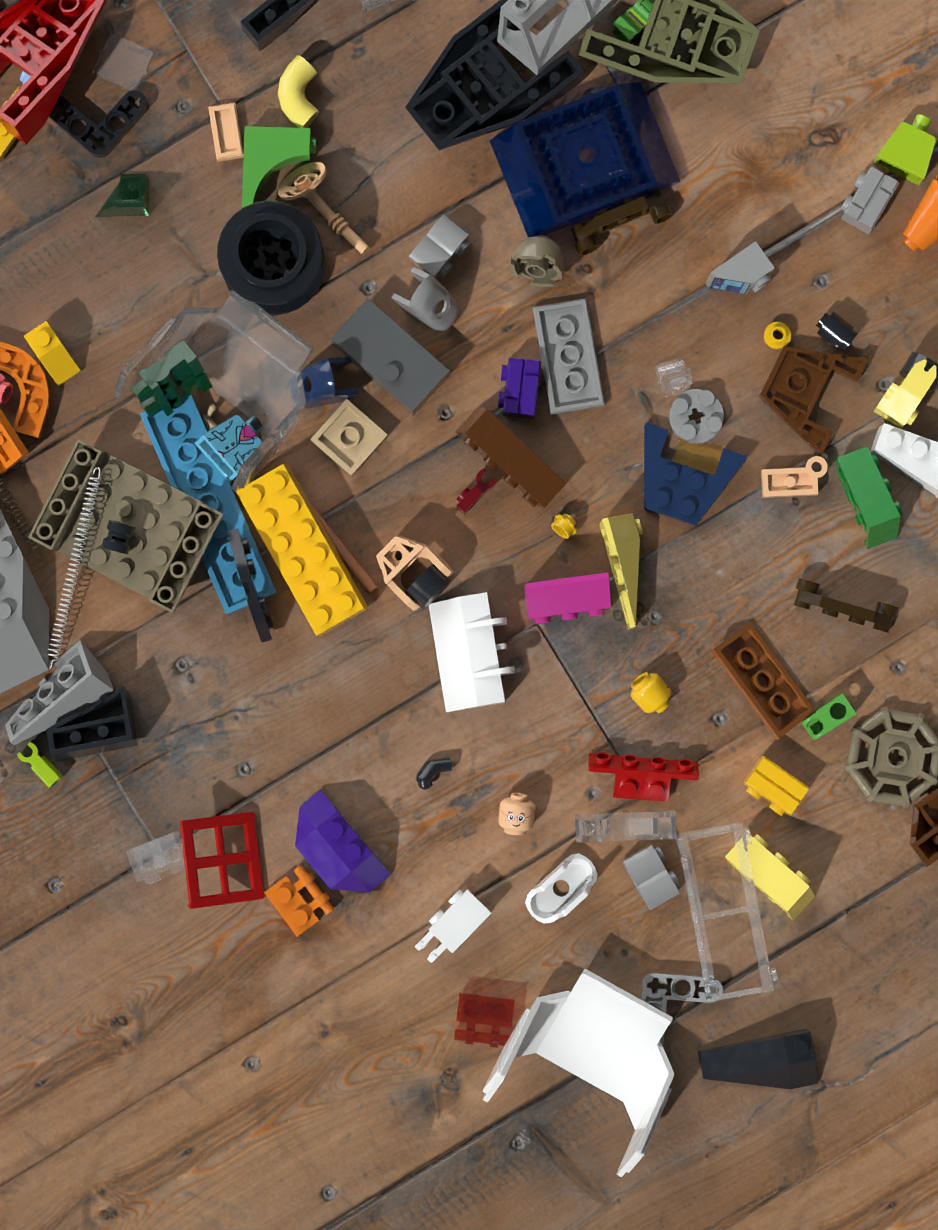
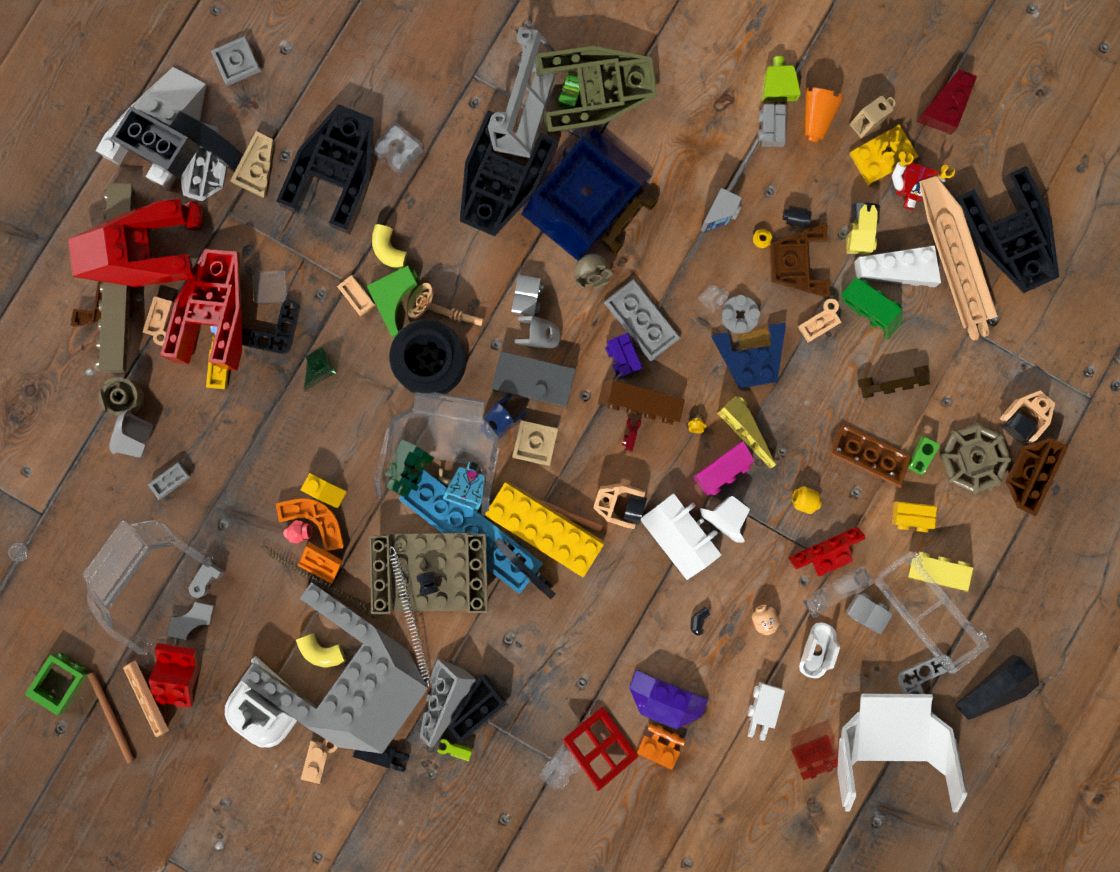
camera: 20 degrees left, 0 degrees up
none -> white piece [700,496,750,543]

